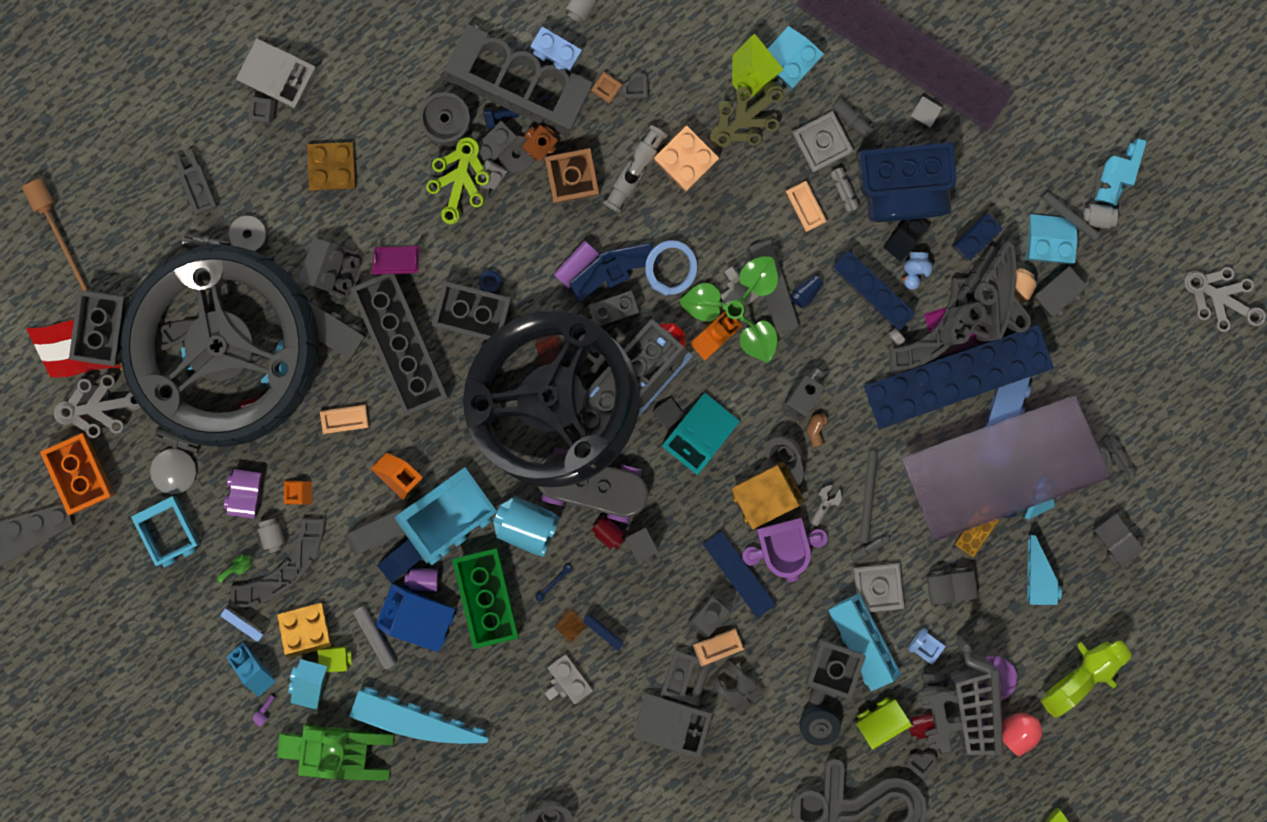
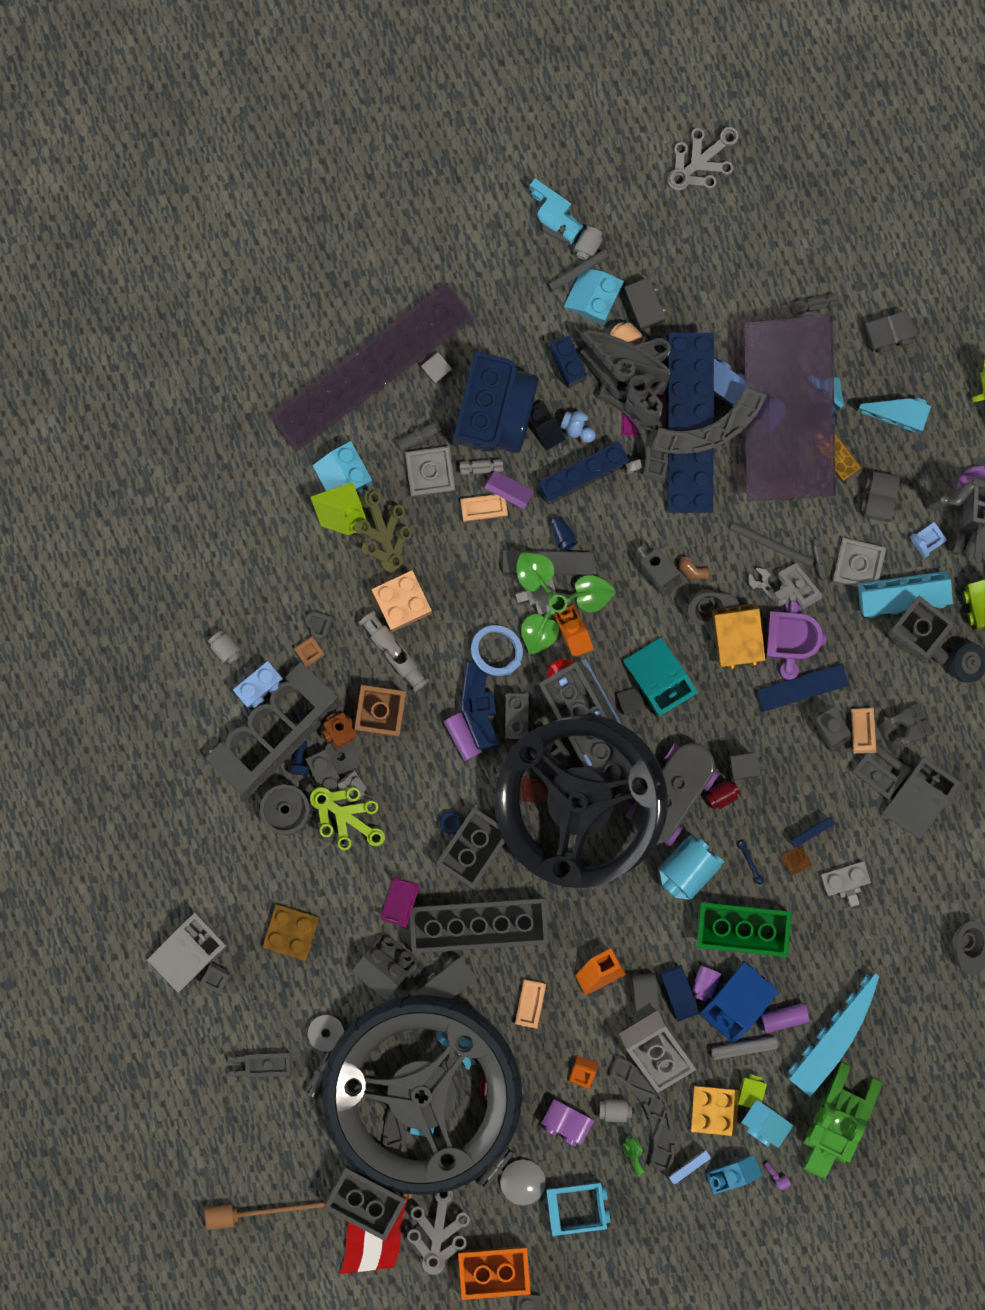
camera: 80 degrees left, 5 degrees down
medium azure cylinder [394,467,497,565] -> none
none -> medium lavender tile [485,471,534,509]
none -> light grey slope [619,1010,696,1093]
none -> dark grey tile [651,386,767,454]
none -> medium lavender piece [760,1003,810,1034]
none -> light grey hinge [774,563,822,609]

